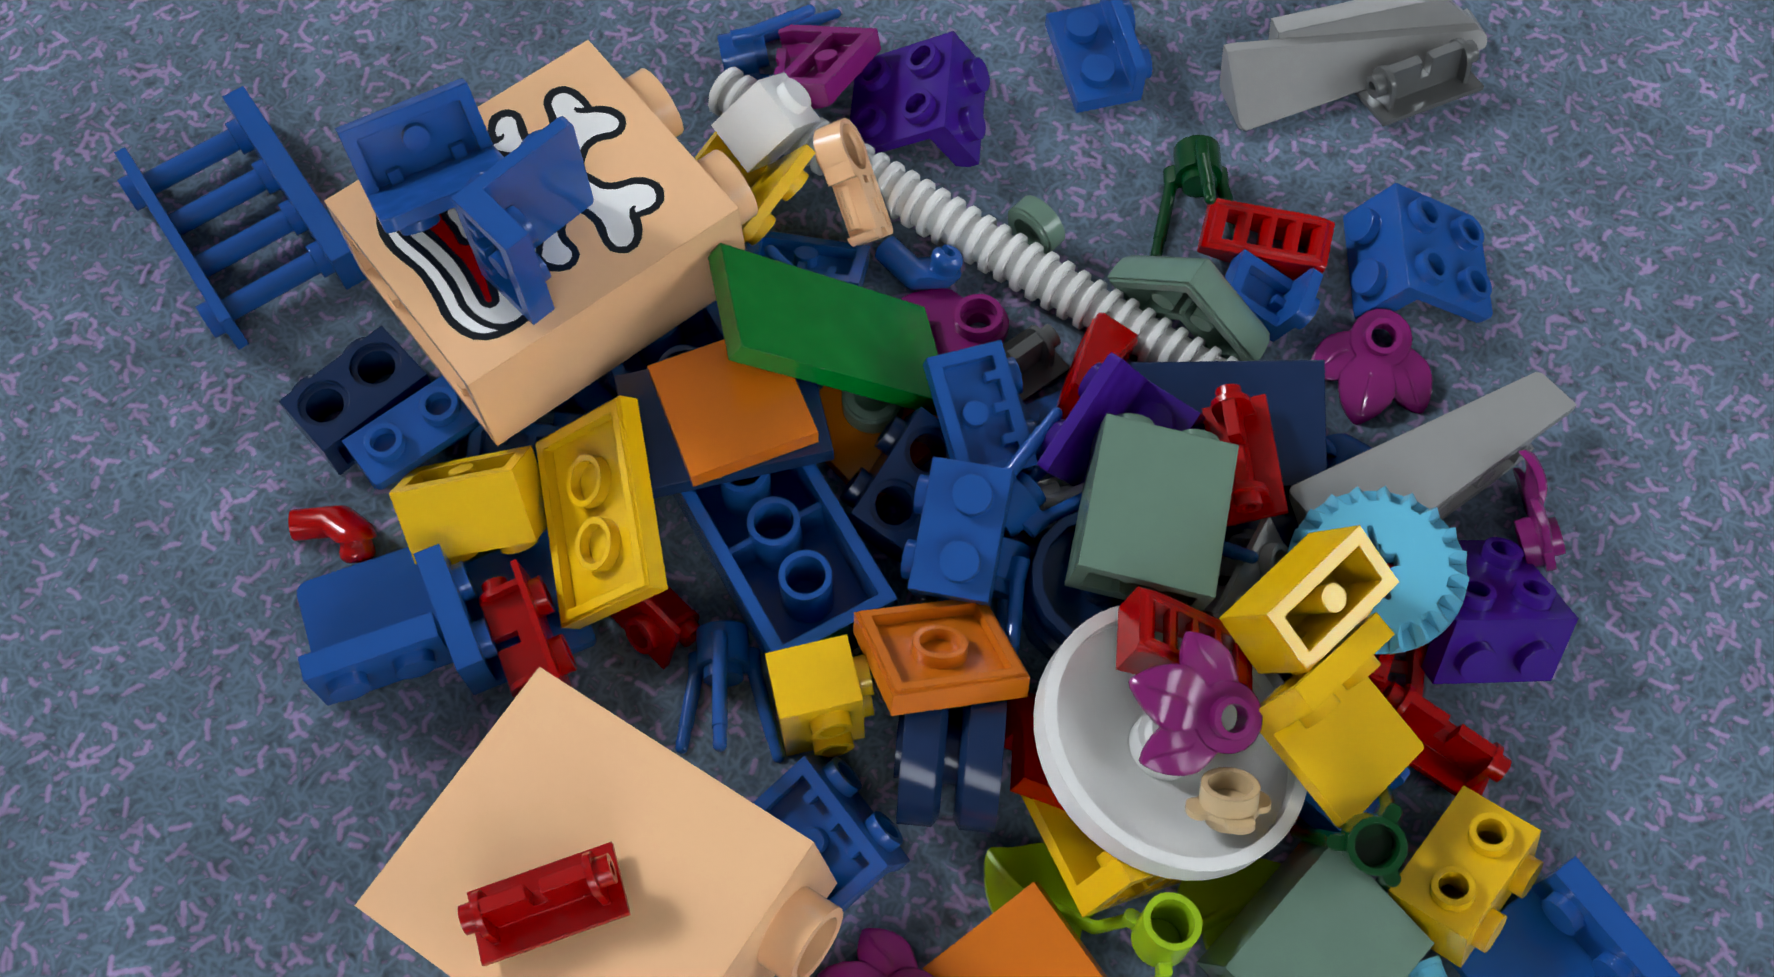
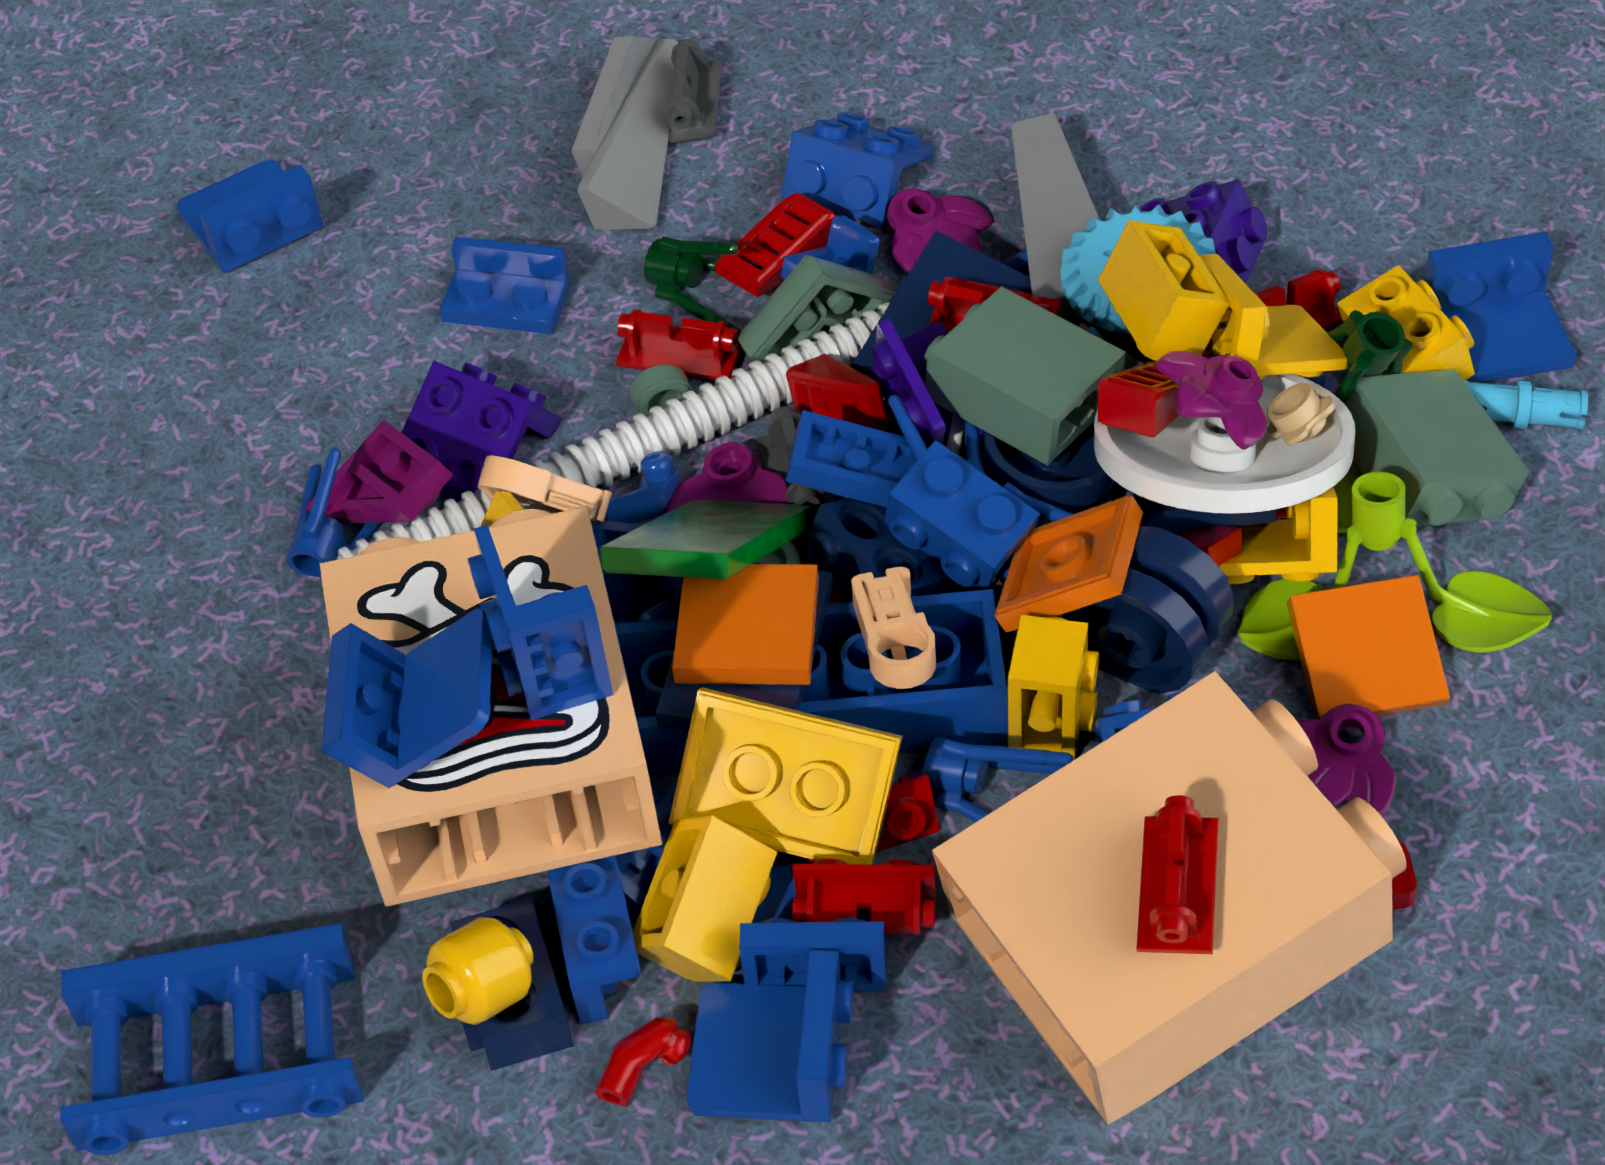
camera: 60 degrees left, 15 degrees down
white brick [711,72,821,173] -> none
magenta plate [1513,449,1566,572] -> none
none -> yellow head [422,916,533,1025]
none -> red hinge [615,309,742,380]
none -> light nougat piece [851,567,936,689]

